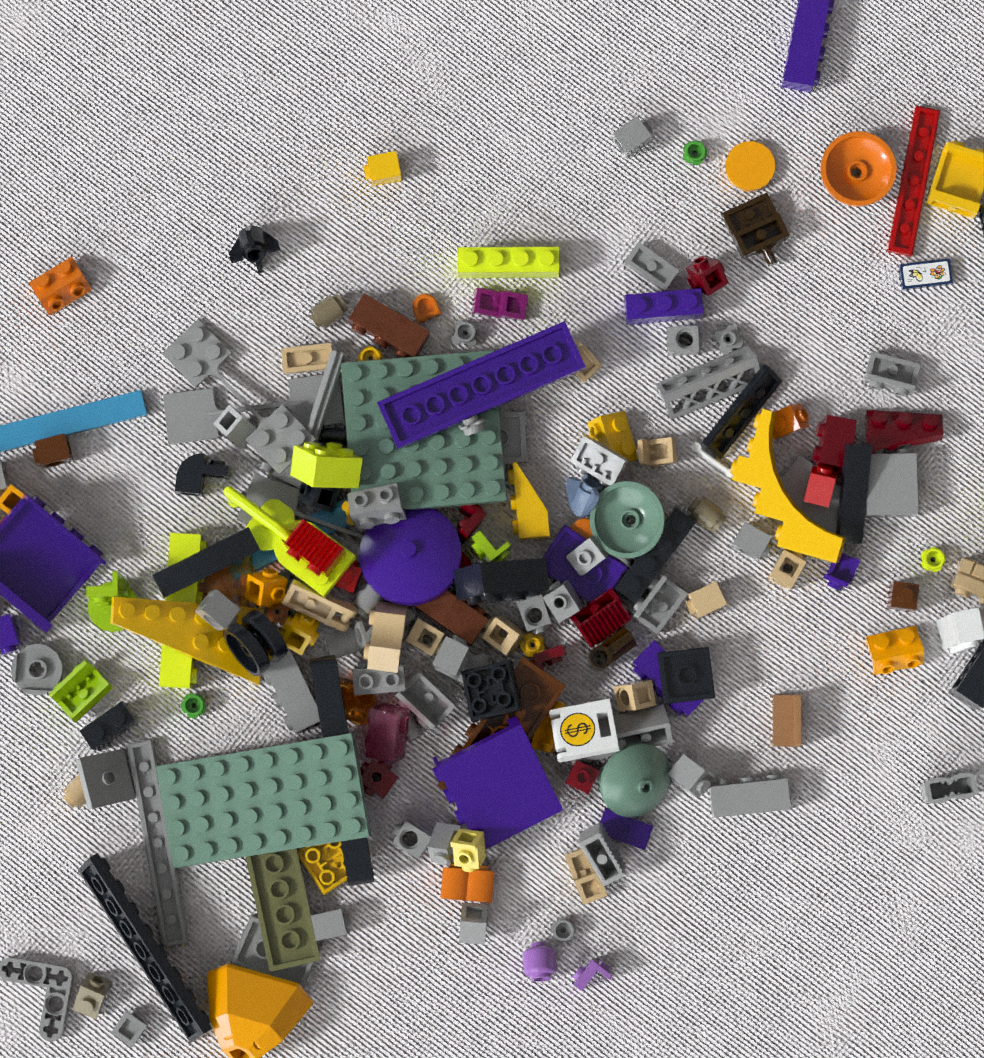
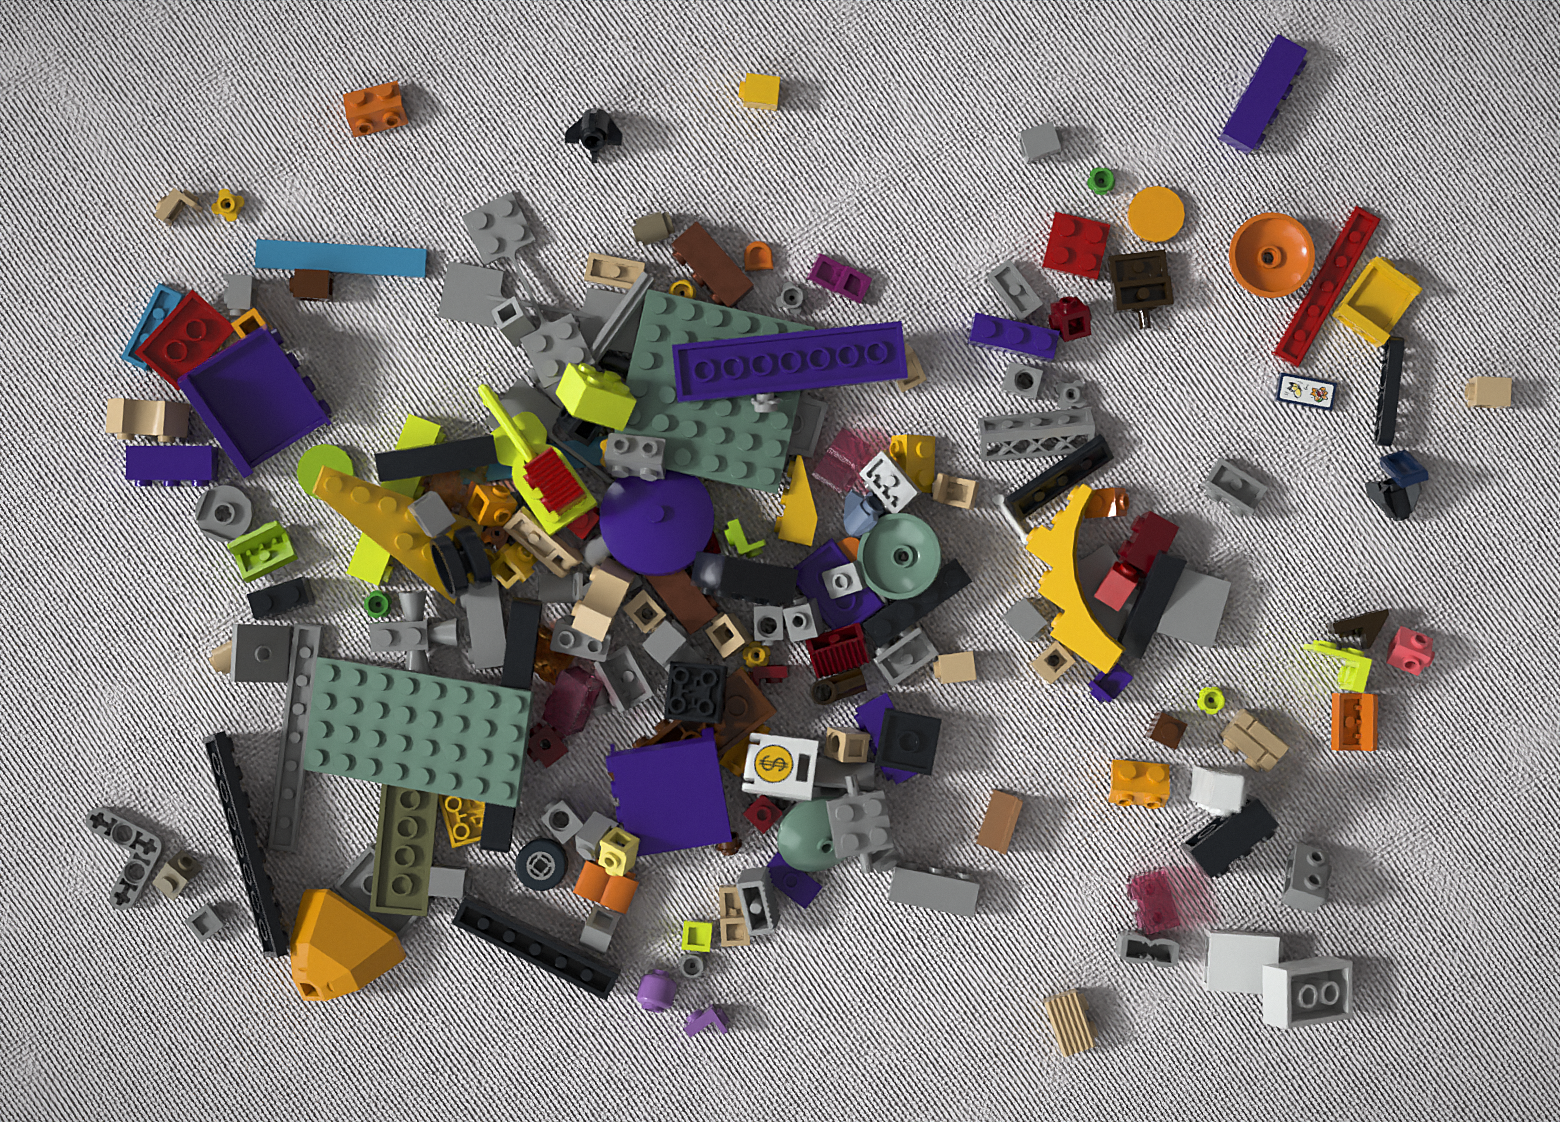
camera: 15 degrees right, 5 degrees up
lime bracket [86,570,130,607] -> none
black brick [175,453,231,497] -> none
dark red bracket [457,504,487,544] -> none
neon yellow brick [458,247,559,278] -> none
dark tan brick [688,496,727,533] -> none
dark red wing [865,410,943,454] -> none
none -> light grey brick [369,590,460,674]
none -> black brick [451,894,621,1001]
none -> black wheel [515,838,569,891]
none -> neon yellow plate [681,919,713,952]
none -> reddish brown plate [715,832,743,856]
none -> clear pink brick [811,427,872,494]
none -> light grey plate [826,774,894,874]
none -> red plate [1041,211,1111,281]
none -> tan brick [1042,988,1099,1057]
none -> clear pink brick [1125,867,1180,935]

